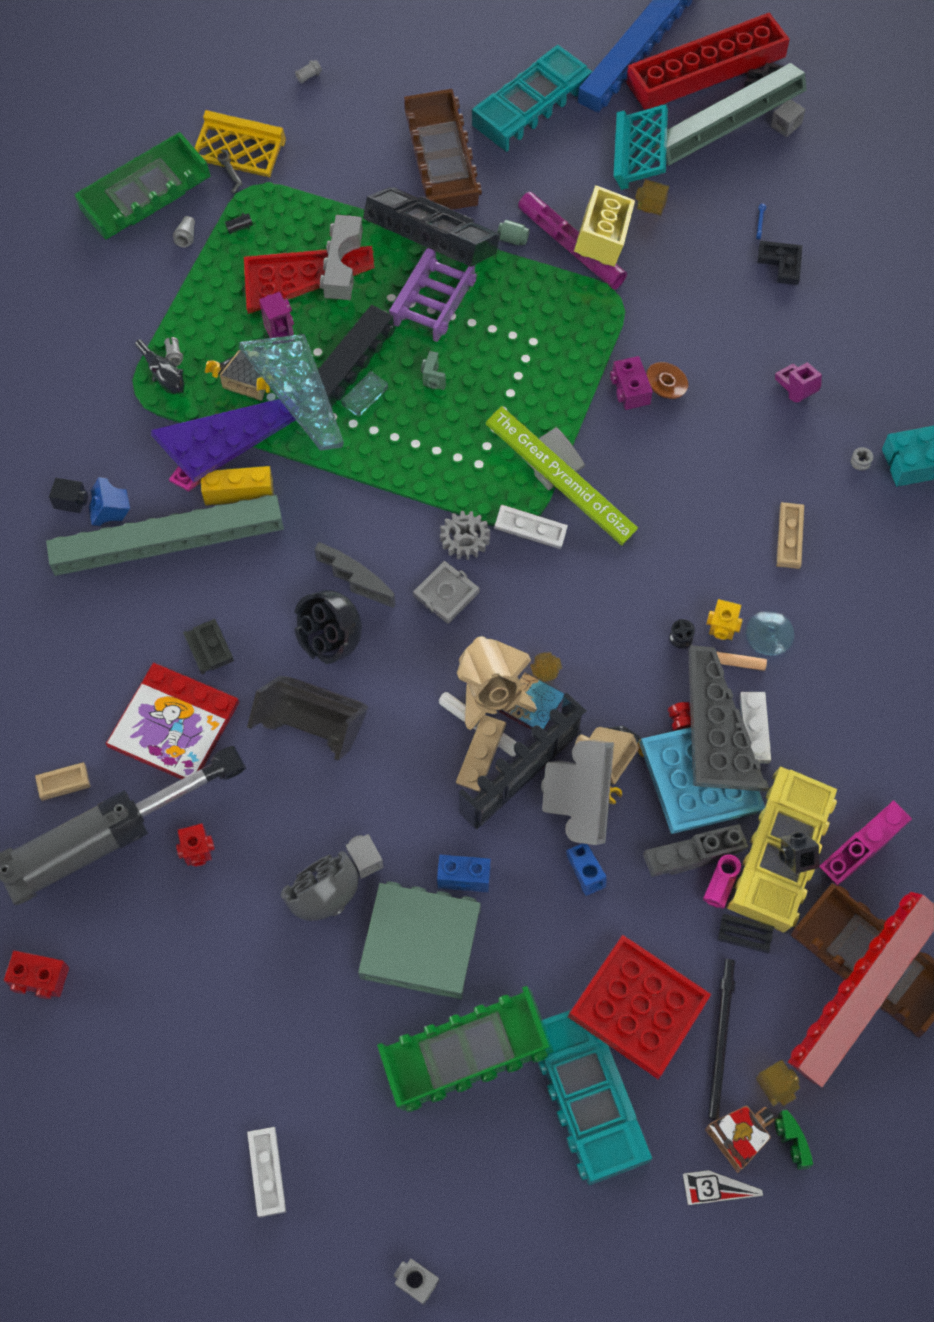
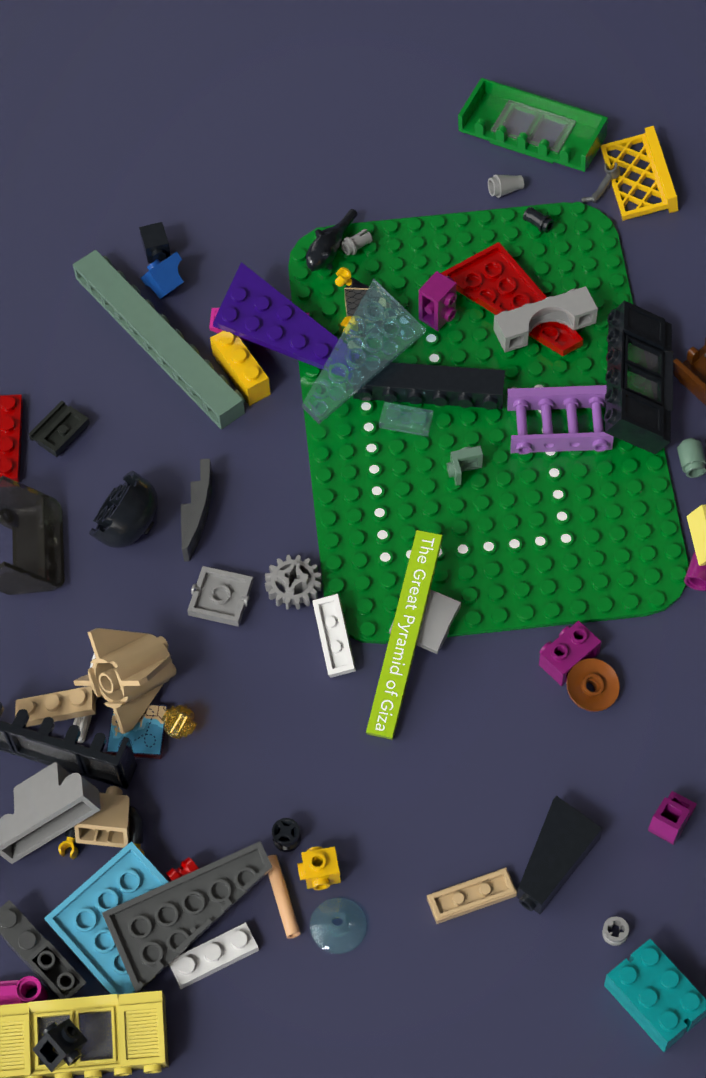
camera: 65 degrees right, 5 degrees down
none -> black slope [517,796,602,914]

